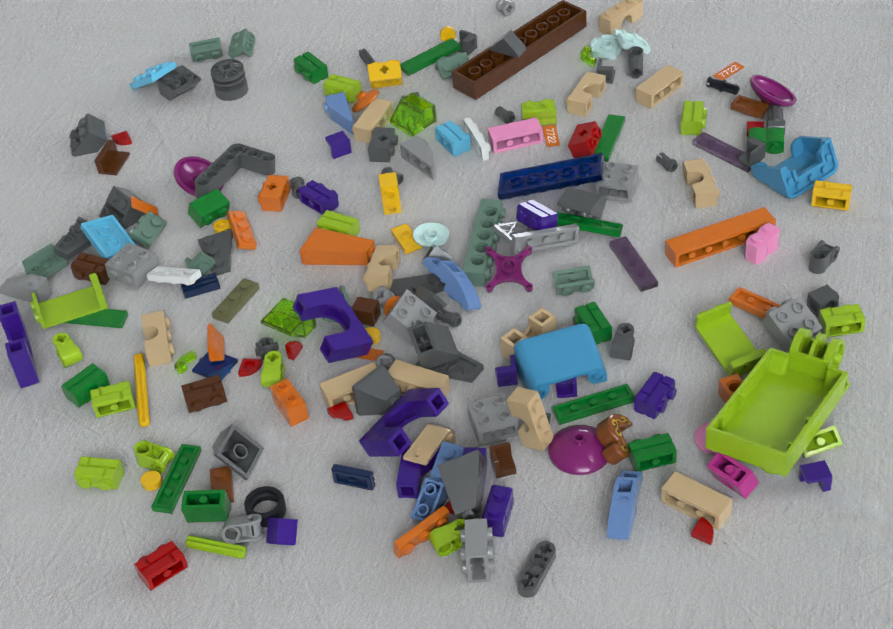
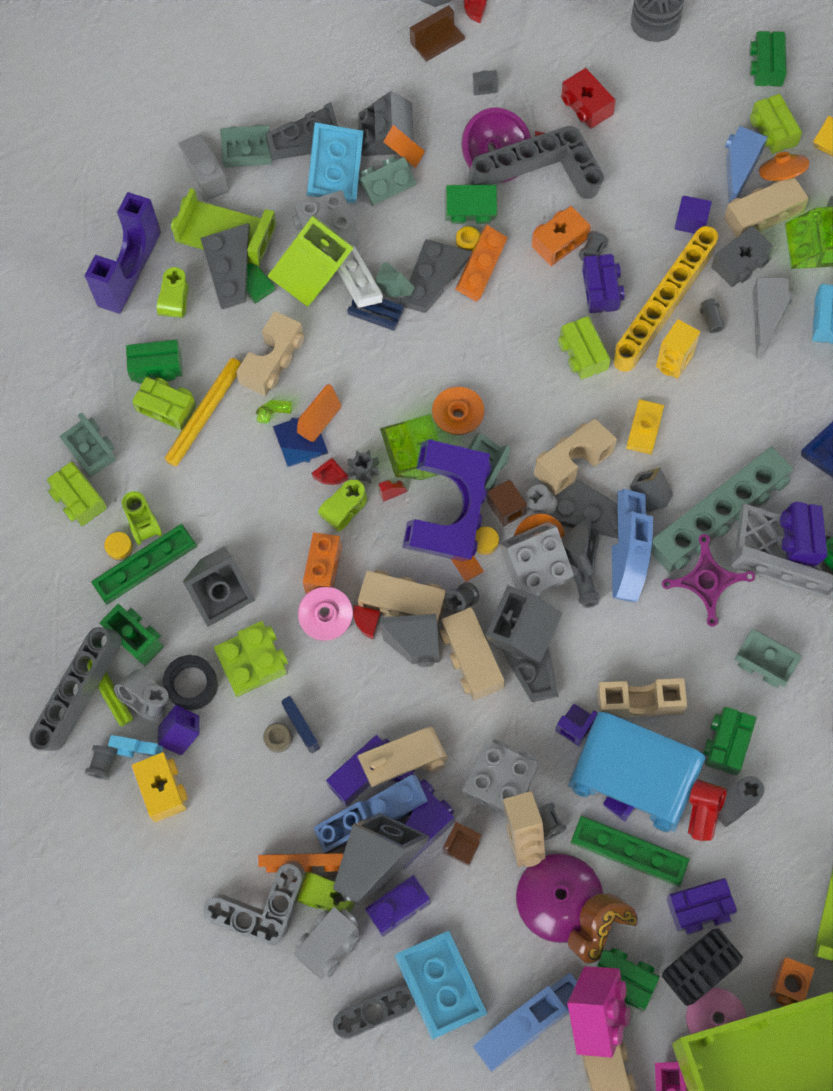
camera: 40 degrees right, 25 degrees up
reddish brown brick [70,252,110,285] -> none
red brick [134,540,188,591] -> none
reddish brown brick [181,374,227,413] -> none
dark orange plate [210,466,234,503] -> none
olive plate [212,278,260,324] -> none
orange slope [299,227,375,266] -> none
dark purple arch [359,388,449,457] -> none
light aqua dish [413,222,449,247] -> none
none -> dark grey beam [29,627,121,751]
none -> sand green bracket [59,413,116,478]
none -> dark grey bush [85,745,117,780]
none -> medium azure plate [108,735,163,758]
none -> yellow brick [131,752,188,822]
none -> dark grey wing [201,223,250,309]
none -> dark grey beam [204,861,305,945]
none -> lime plate [214,621,288,697]
none -> dark tan tile [263,723,292,753]
none -> lime slope [268,215,354,307]
none -> bright pink dish [298,587,353,641]
none -> medium azure plate [395,931,487,1040]
none -> orange dish [432,387,484,435]
none -> dark grey plate [472,70,498,96]
none -> red brick [561,67,616,129]
none -> dark pink brick [567,966,631,1058]
none -> yellow beam [613,226,718,372]
none -> black tyre [661,928,743,1006]
none -> red piece [688,779,727,841]

